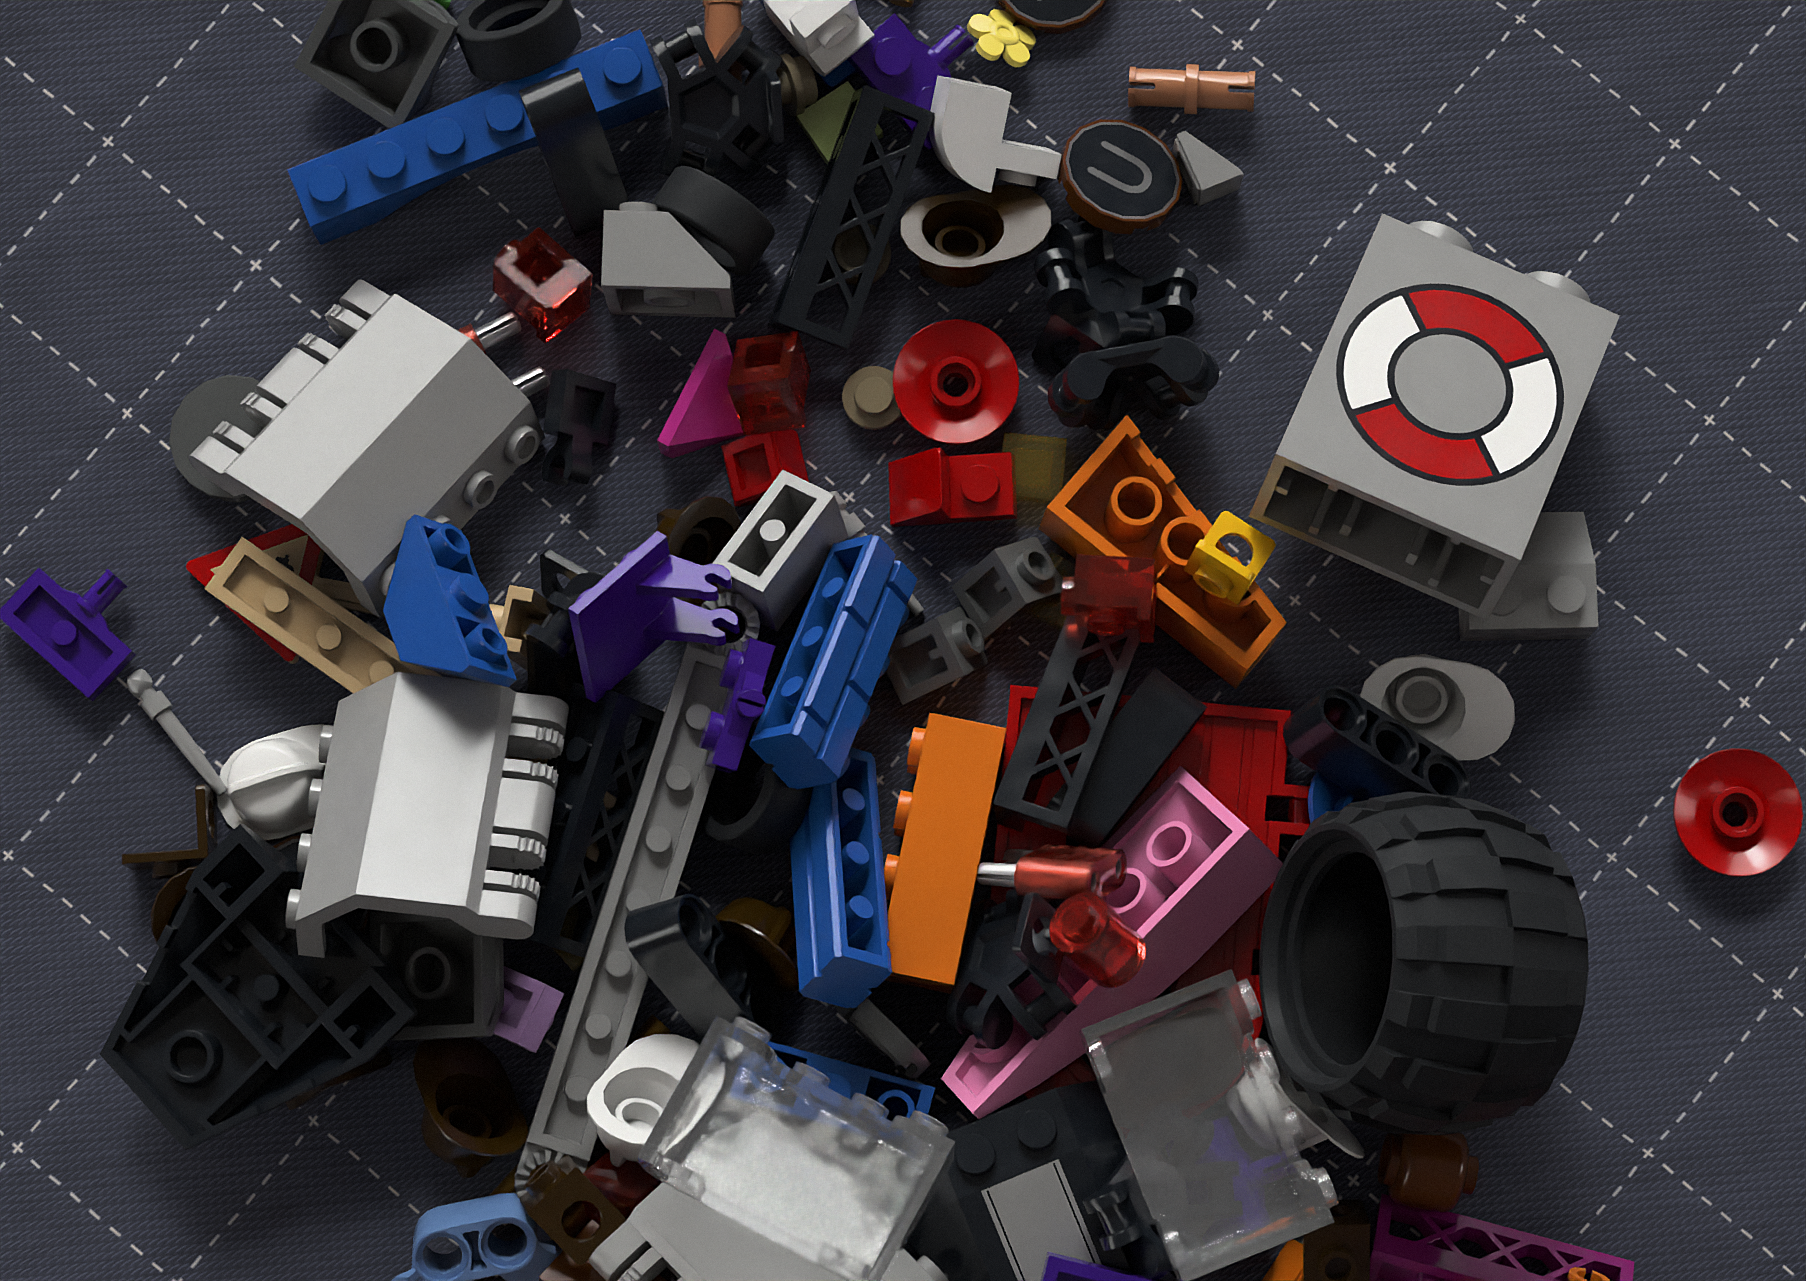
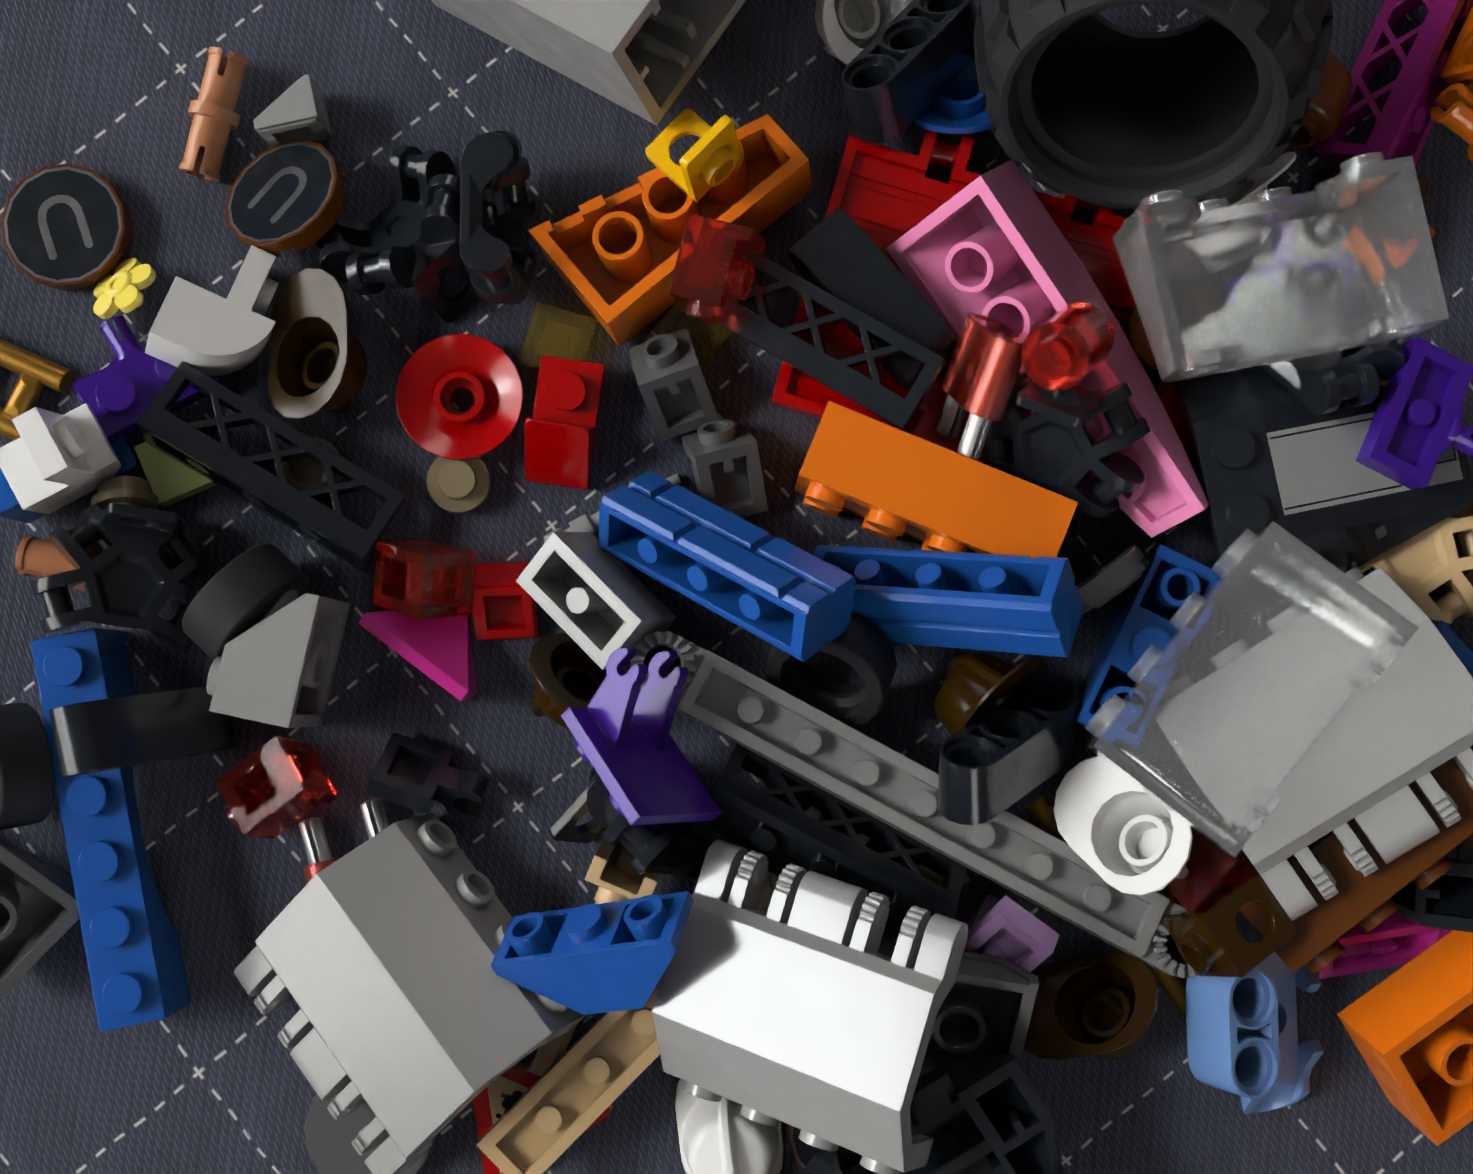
camera: 80 degrees left, 5 degrees up
dark purple plate [699,638,775,773] -> none

